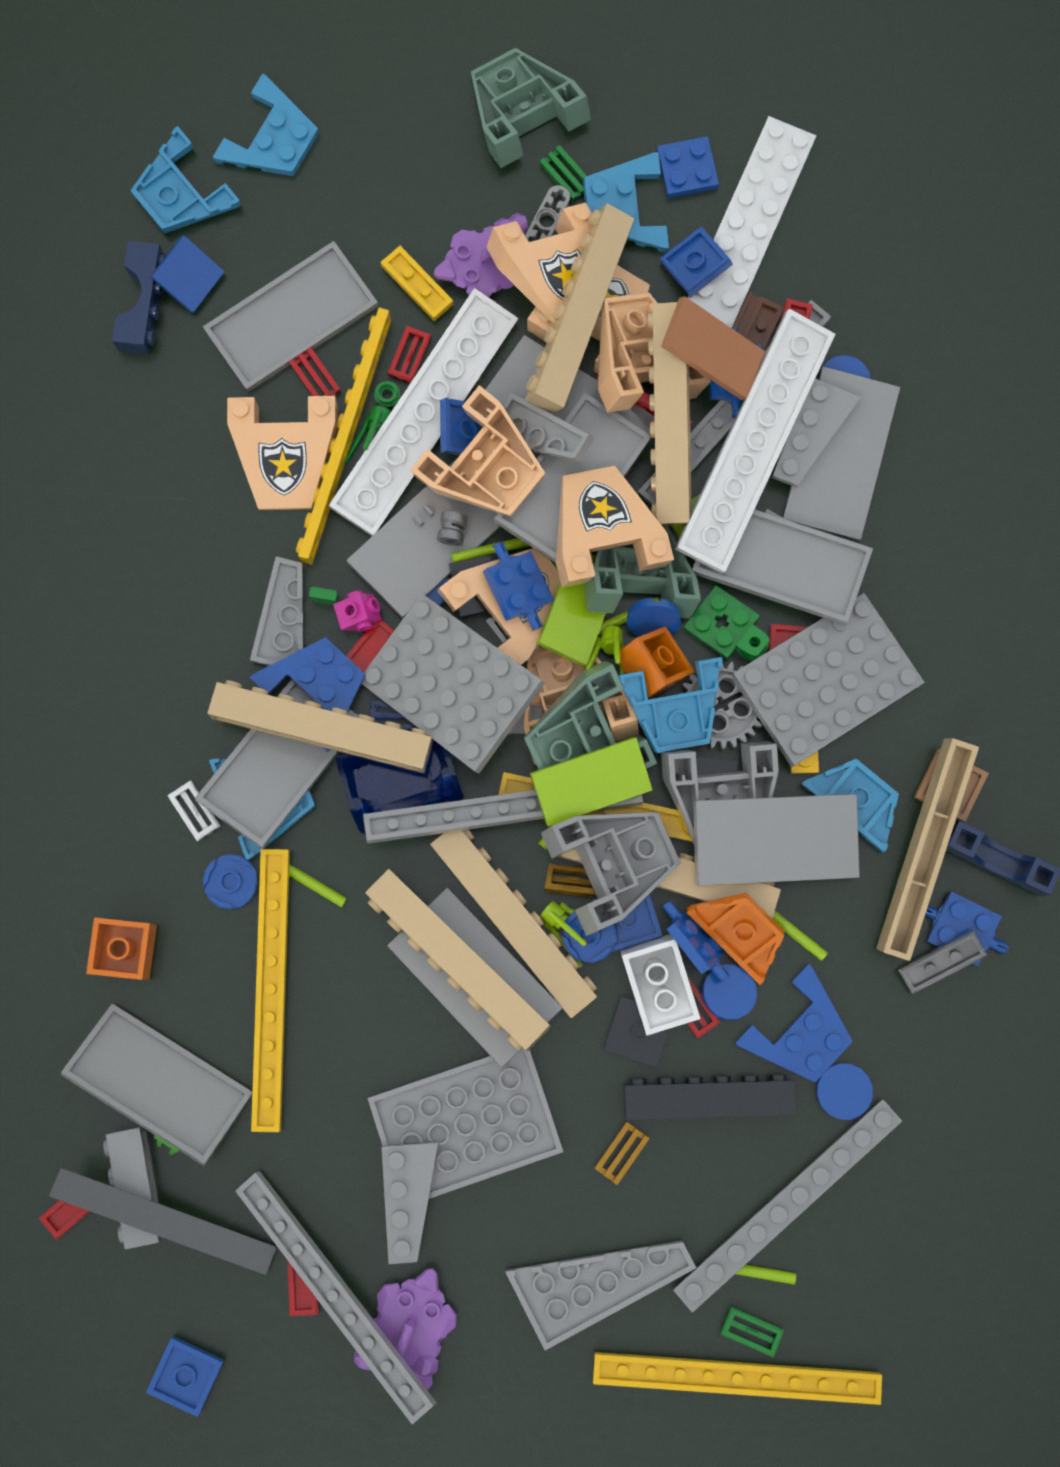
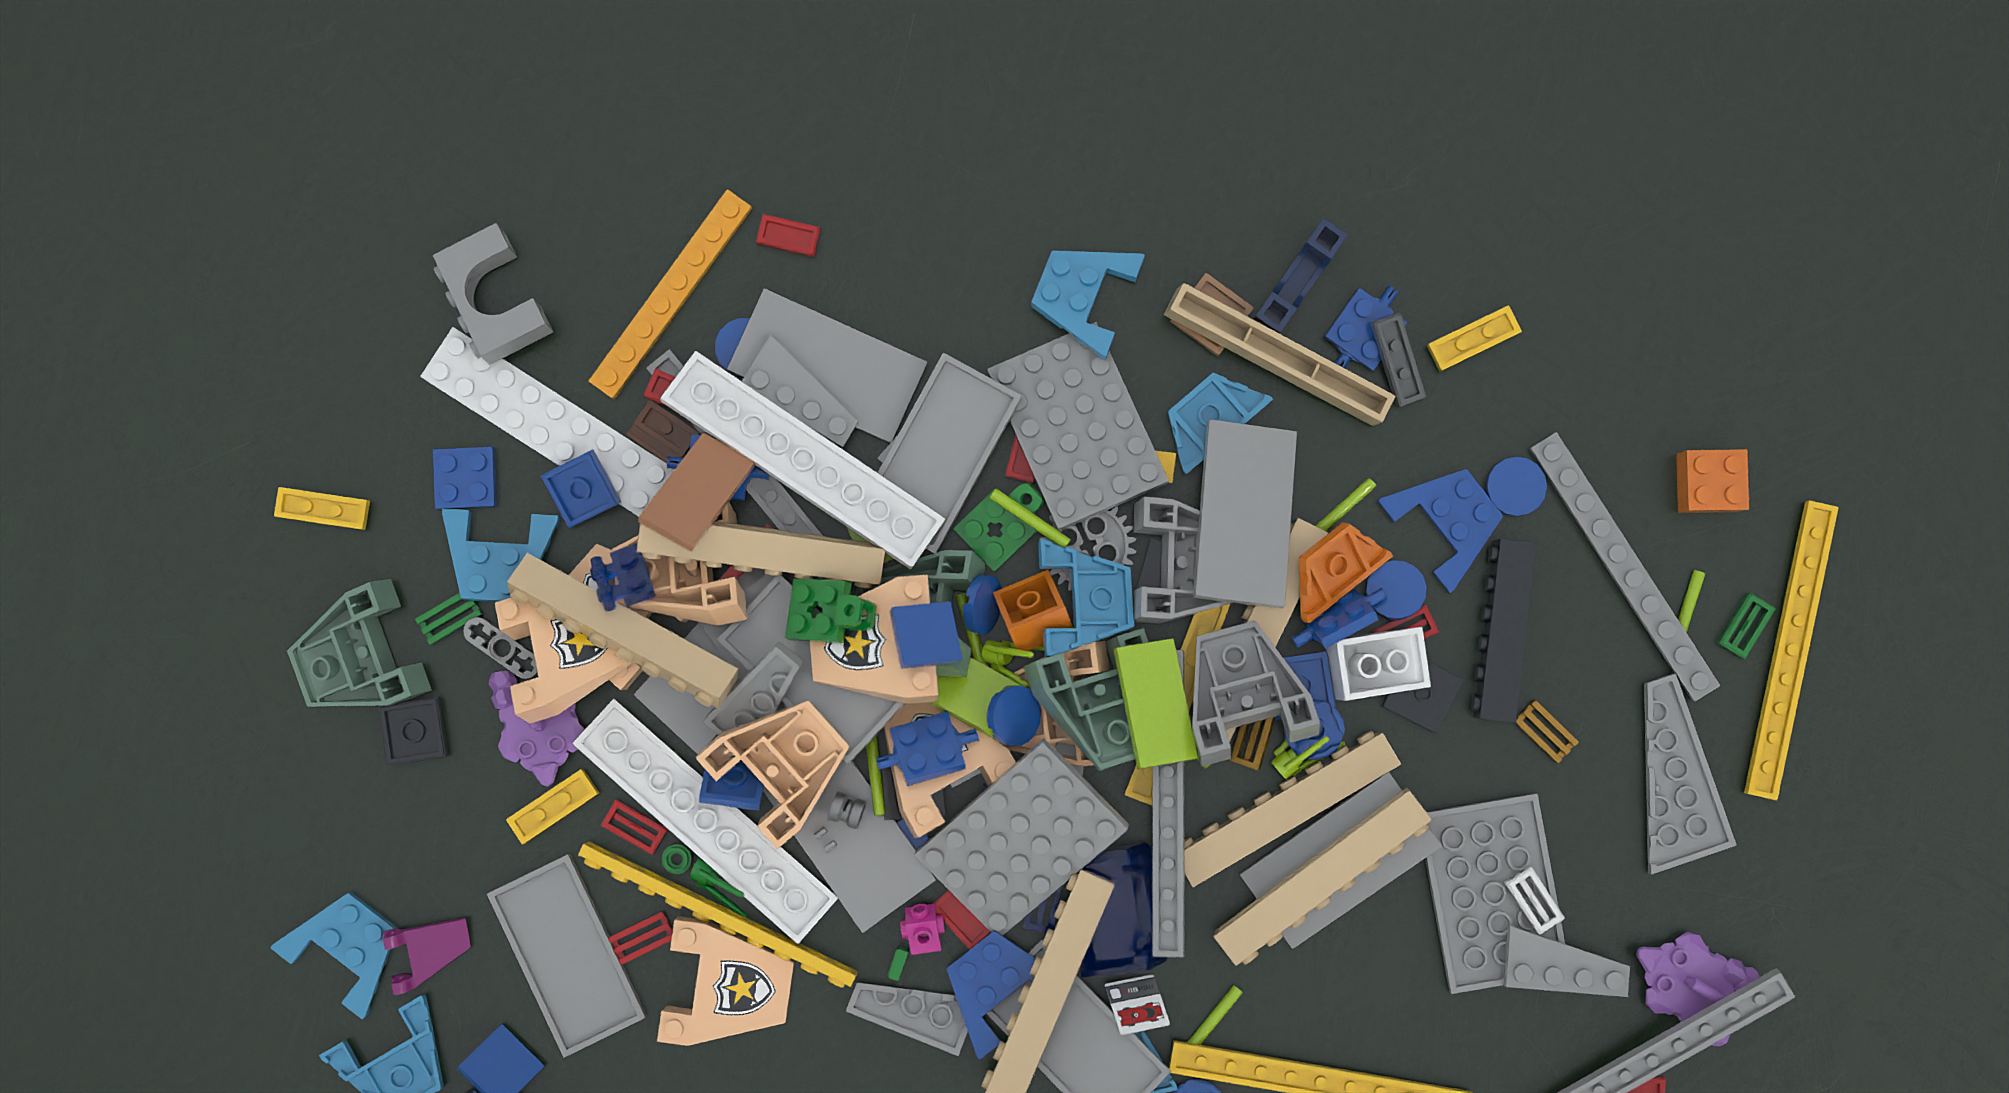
camera: 75 degrees left, 5 degrees up
none -> yellow plate [274,487,370,530]
none -> black plate [378,697,449,766]
none -> magenta flag [383,917,471,995]
none -> light grey arch [433,222,553,365]
none -> light orange plate [589,189,752,400]
none -> clear blue plate [590,543,656,611]
none -> red tile [756,214,821,257]
none -> green plate [785,578,877,644]
none -> blue tile [890,601,962,669]
none -> blue tile [987,685,1041,746]
none -> lime bar [990,488,1071,548]
none -> dark azure wing [1031,251,1145,360]
none -> sticker [1105,974,1170,1035]
none -> yellow plate [1426,305,1522,372]
none -> white tile [1504,866,1565,935]
none -> orange brick [1676,449,1749,513]

